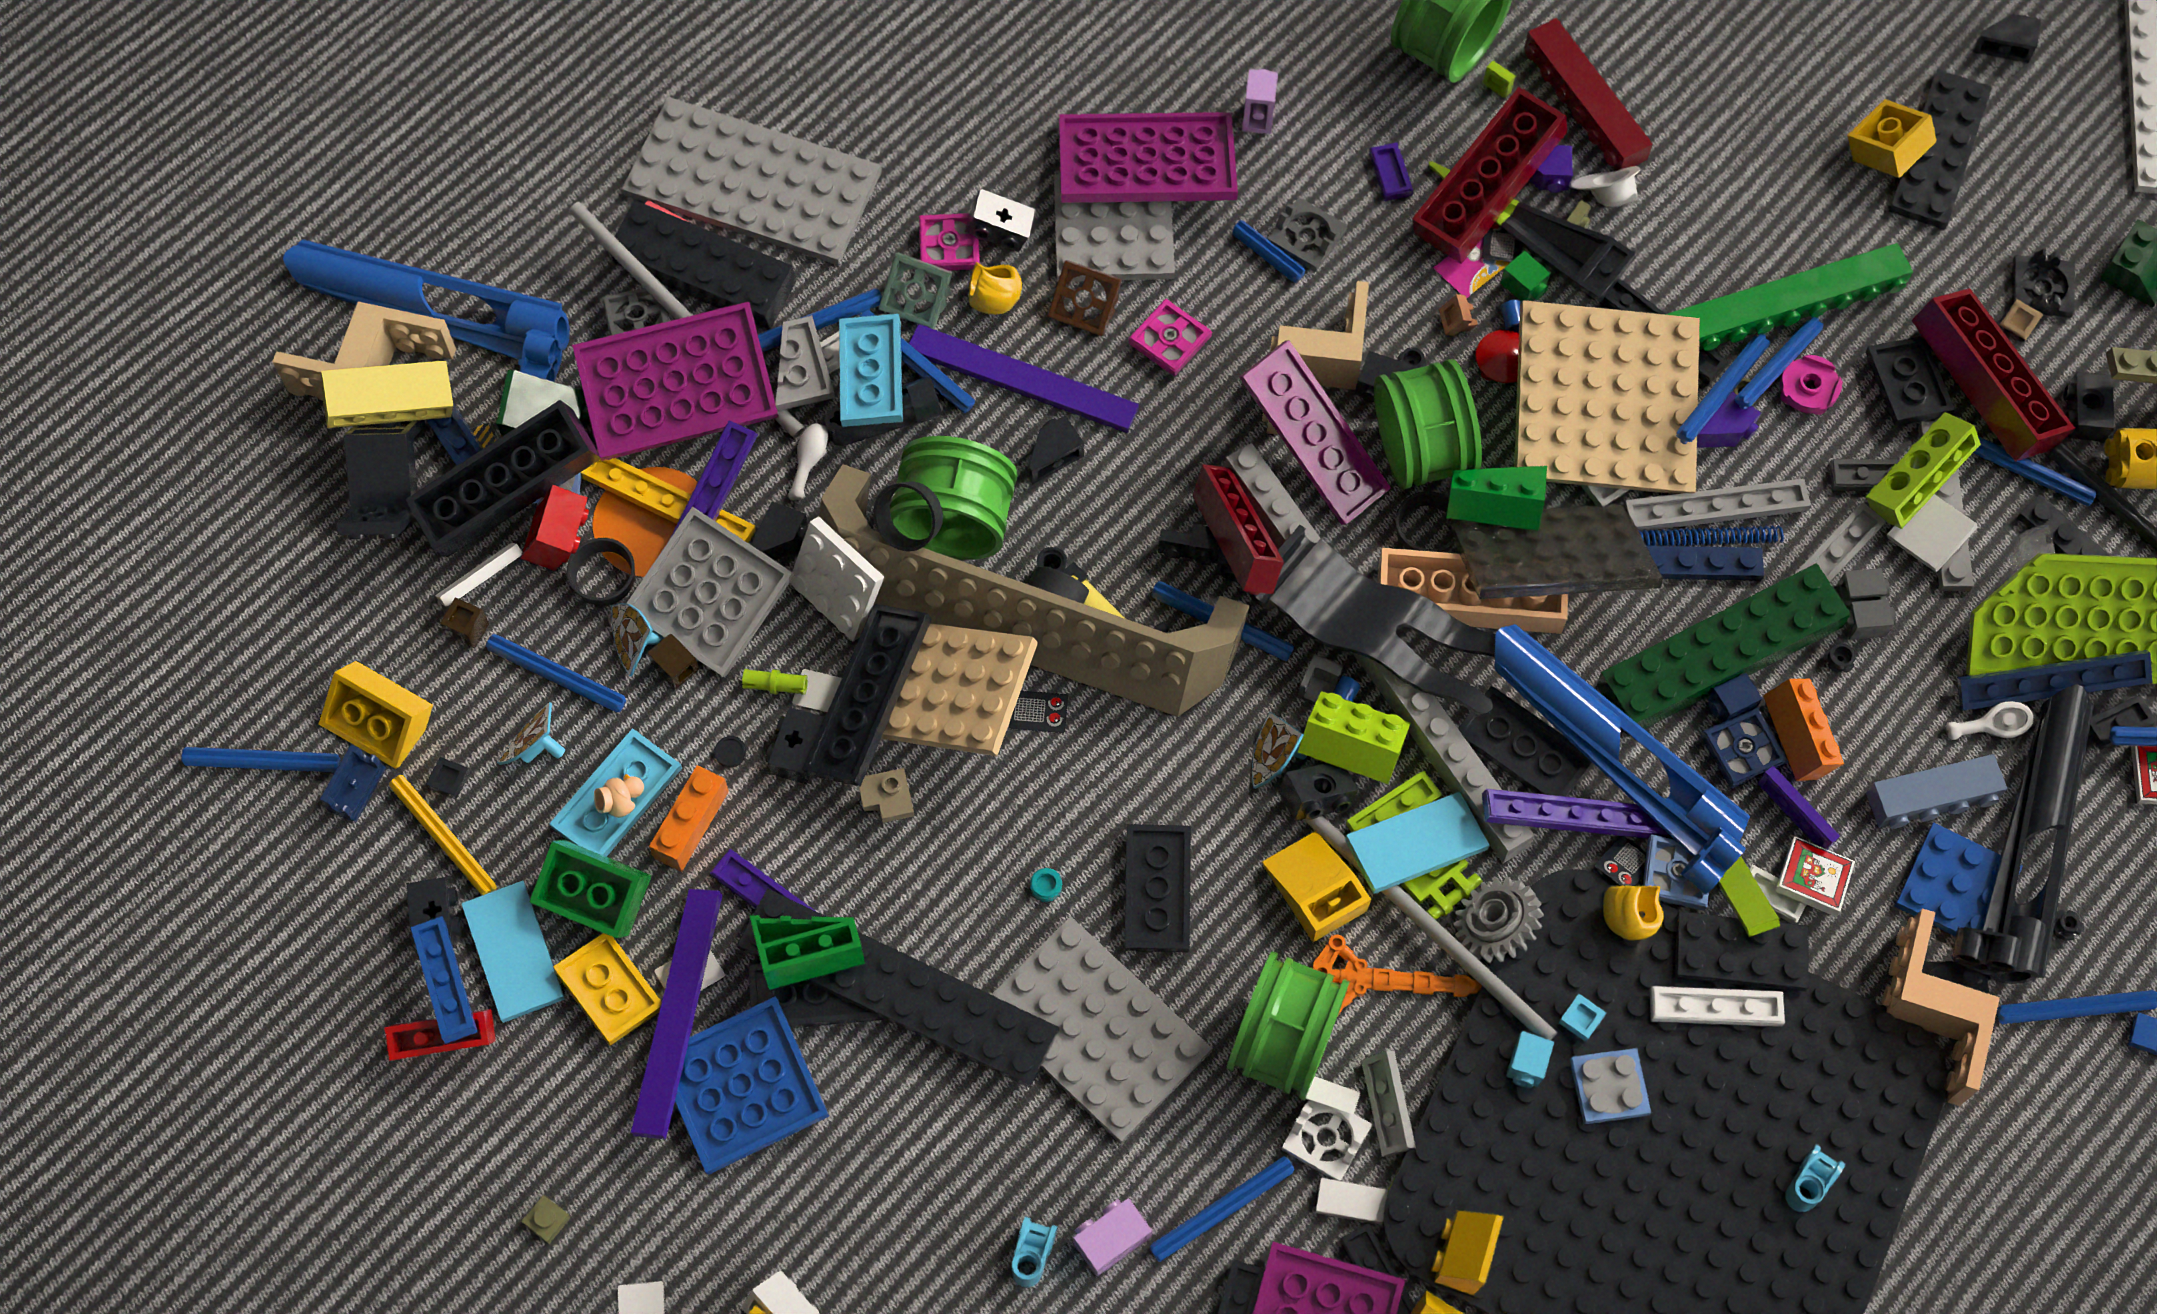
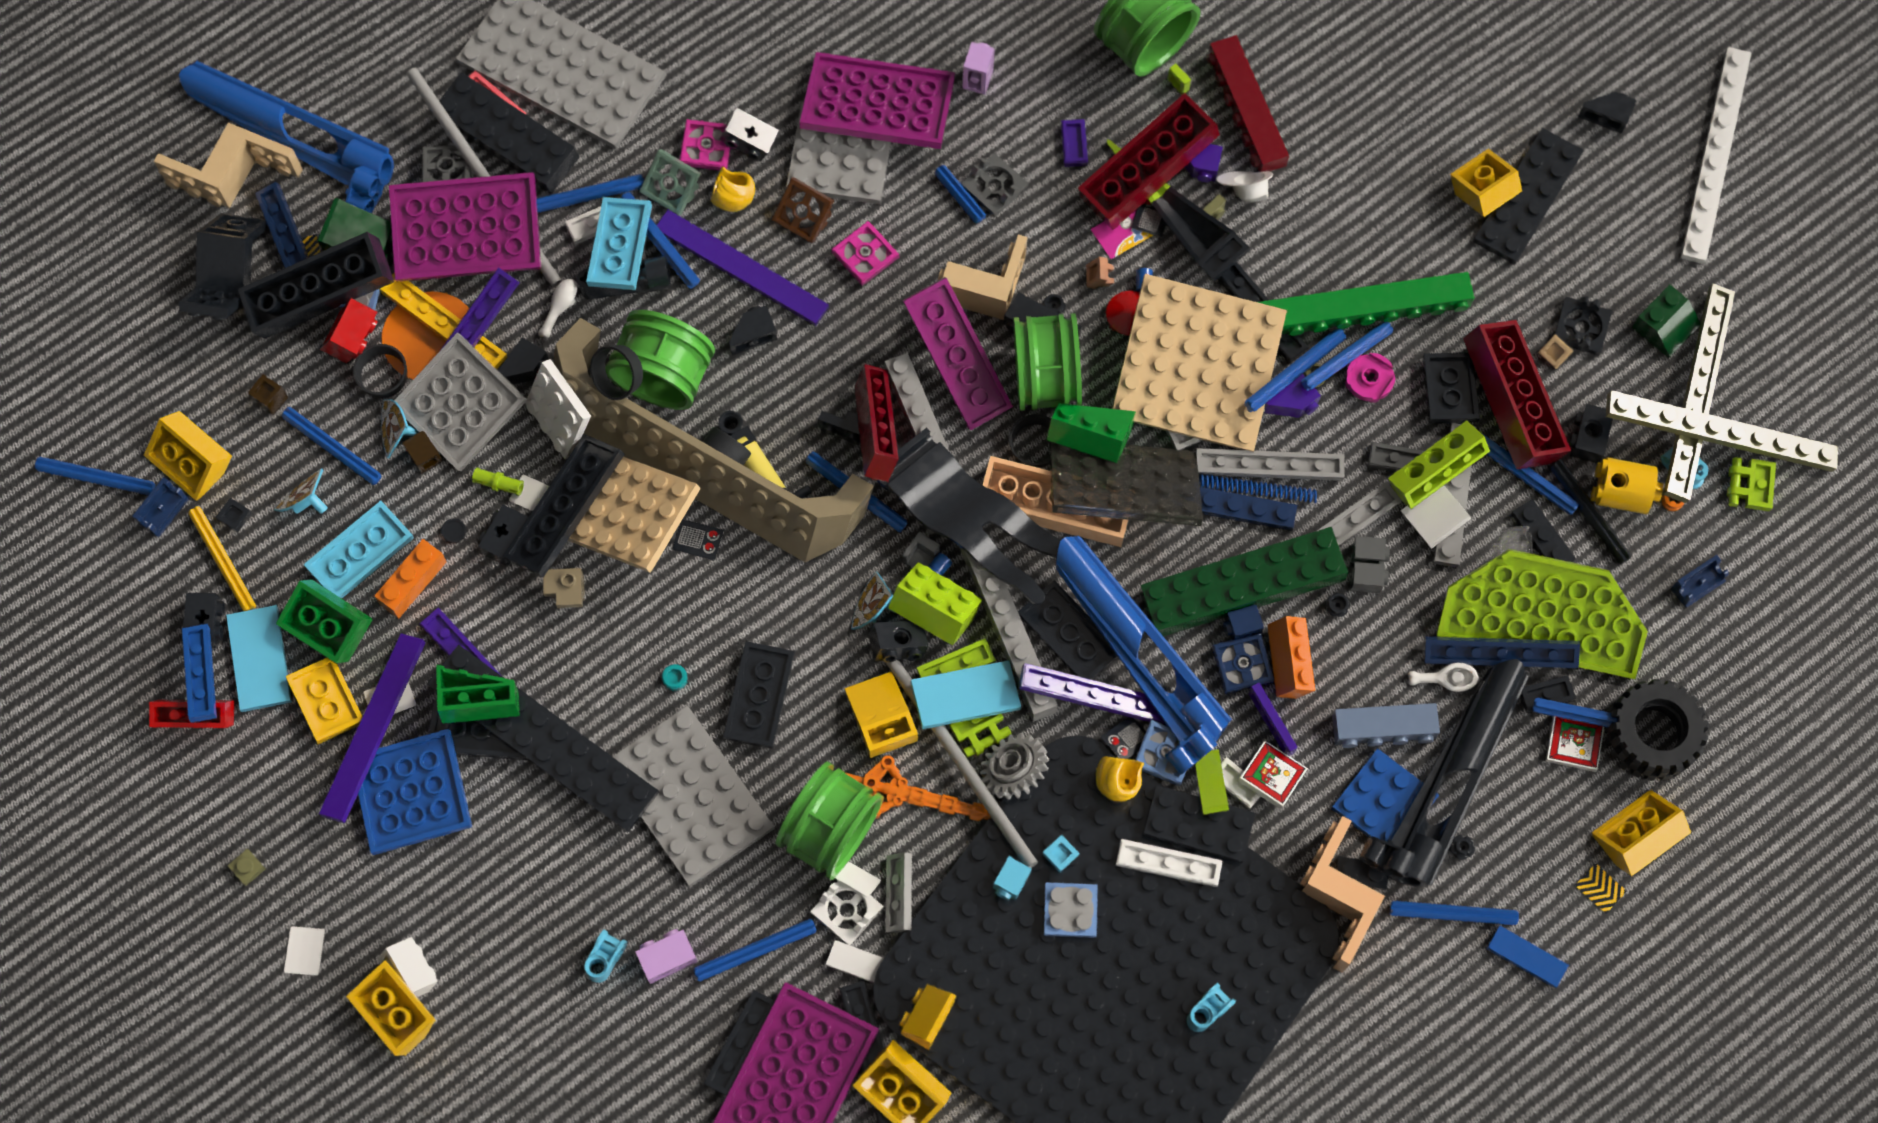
camera: 10 degrees right, 5 degrees up
light yellow brick [321,361,453,428] -> none
white tile [435,543,523,606] -> none
light nougat animal [594,774,644,818] -> none
light grey wing [775,316,834,411] -> none
green brick [1500,251,1550,302] -> none

